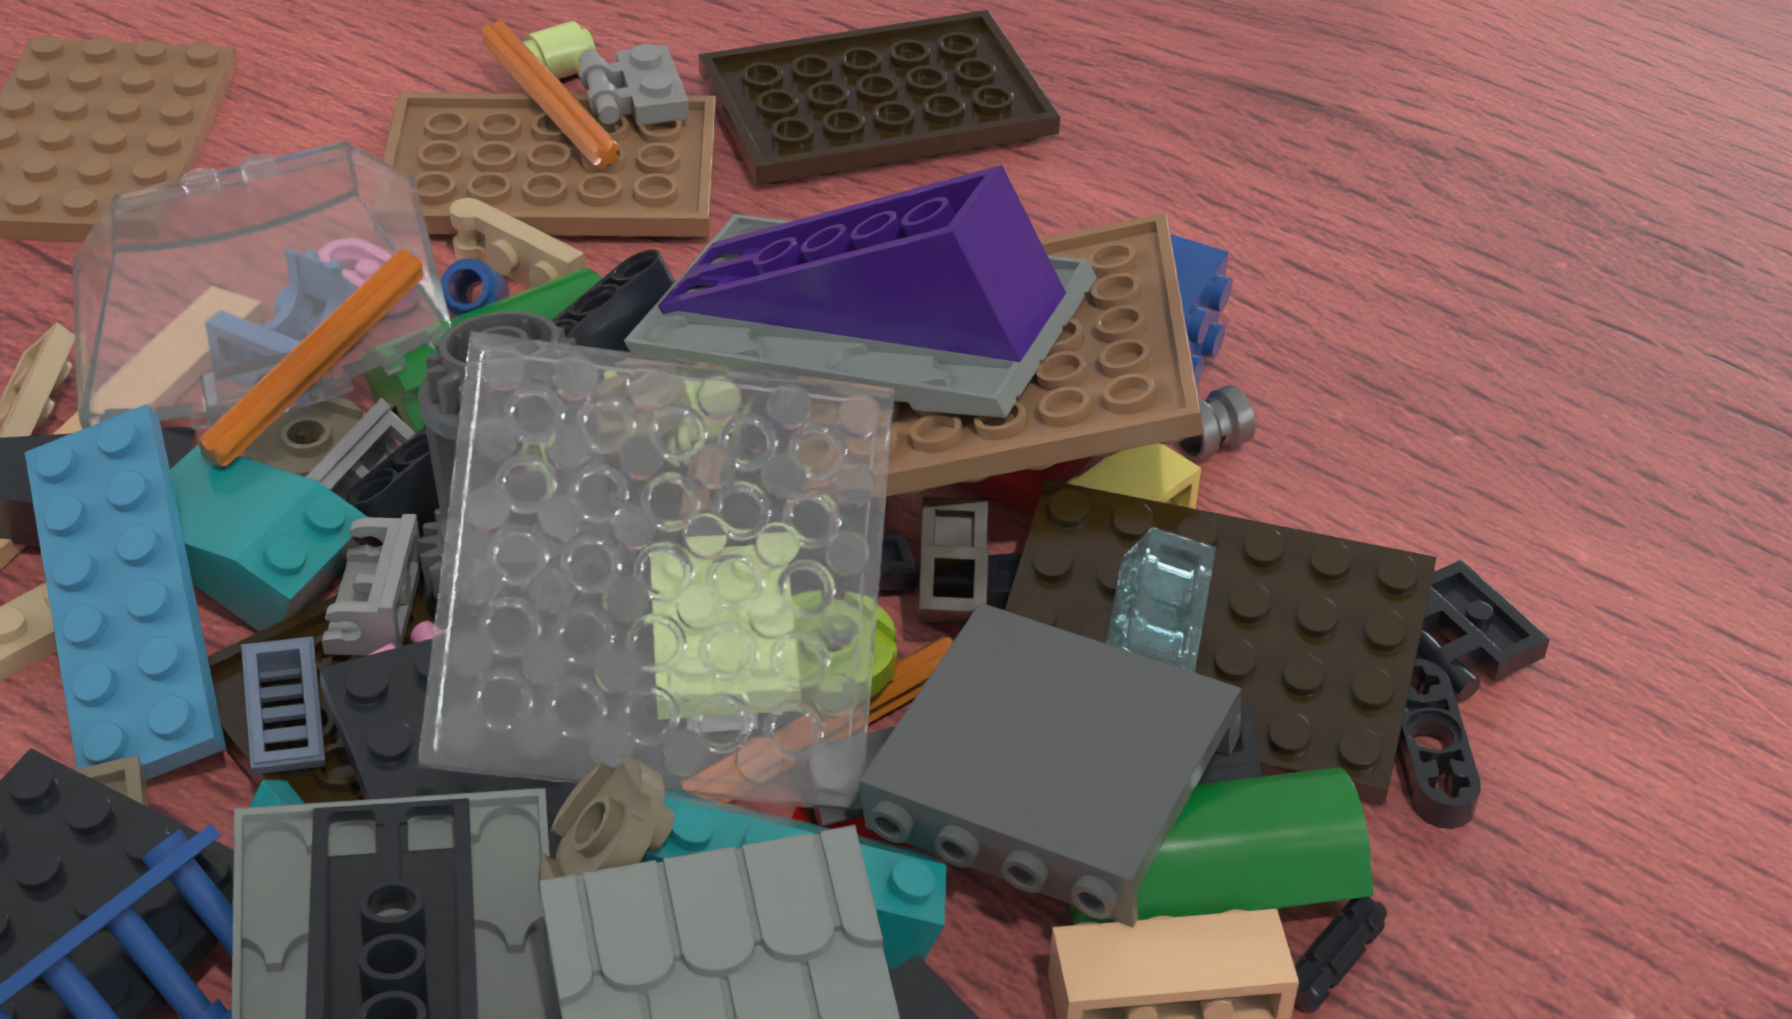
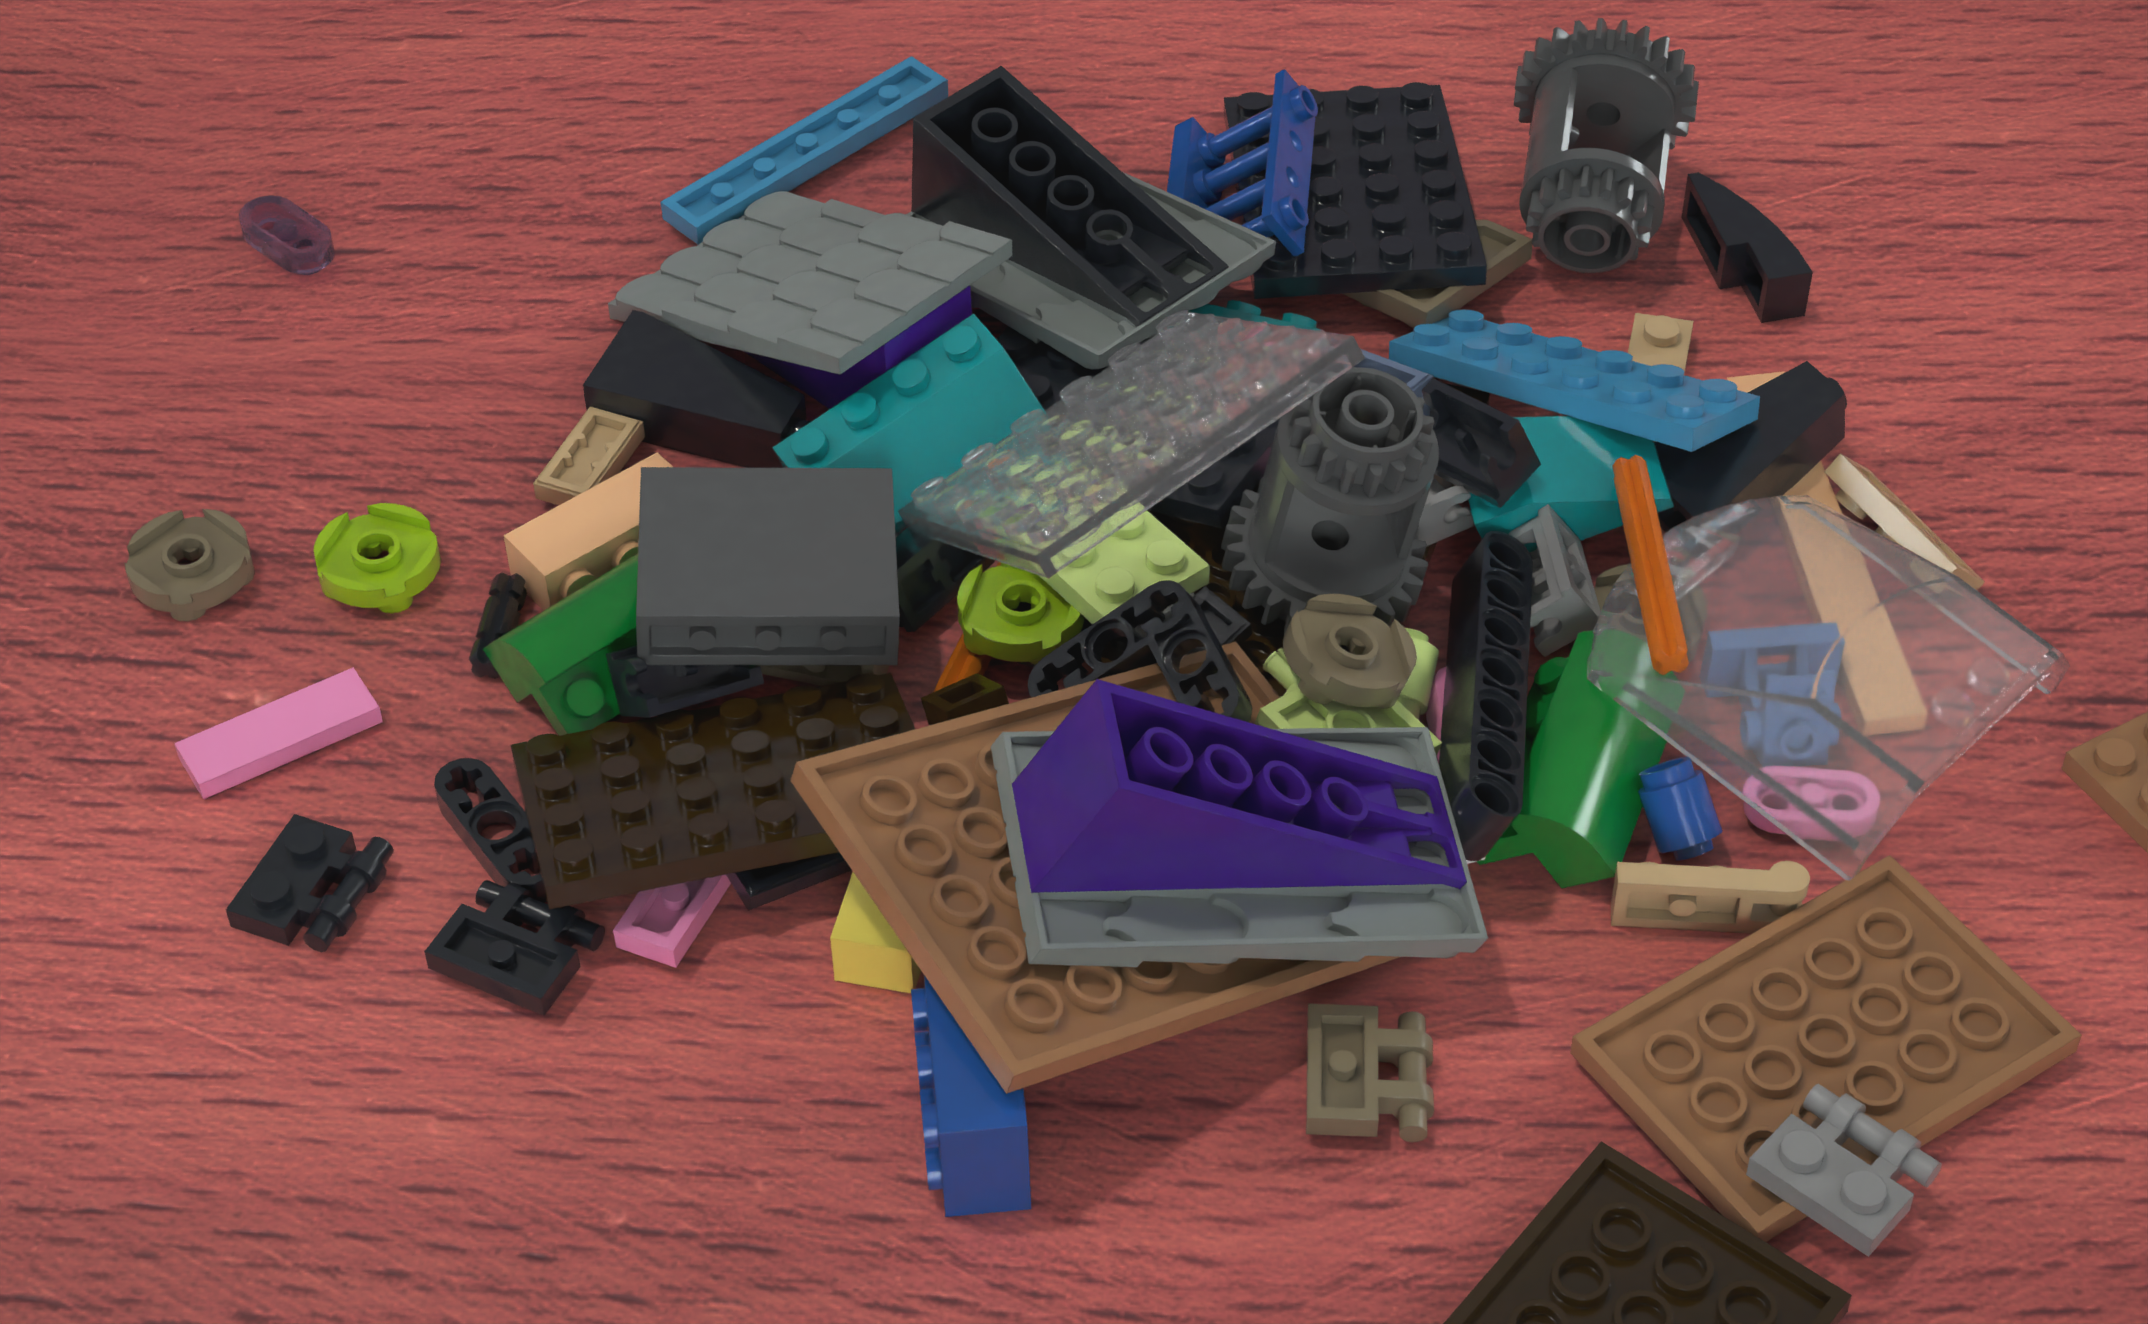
camera: 150 degrees right, 5 degrees up
orange axle [481,20,619,169] -> none
yellowish green brick [522,21,595,80] -> none
dark tan plate [540,754,674,880] -> none
clear light blue brick [1106,527,1216,673] -> none
flat silver wheel [1177,385,1255,460] -> none
none -> bright pink tile [174,667,383,800]
none -> black plate [226,814,394,952]
none -> black hinge [1422,378,1541,508]

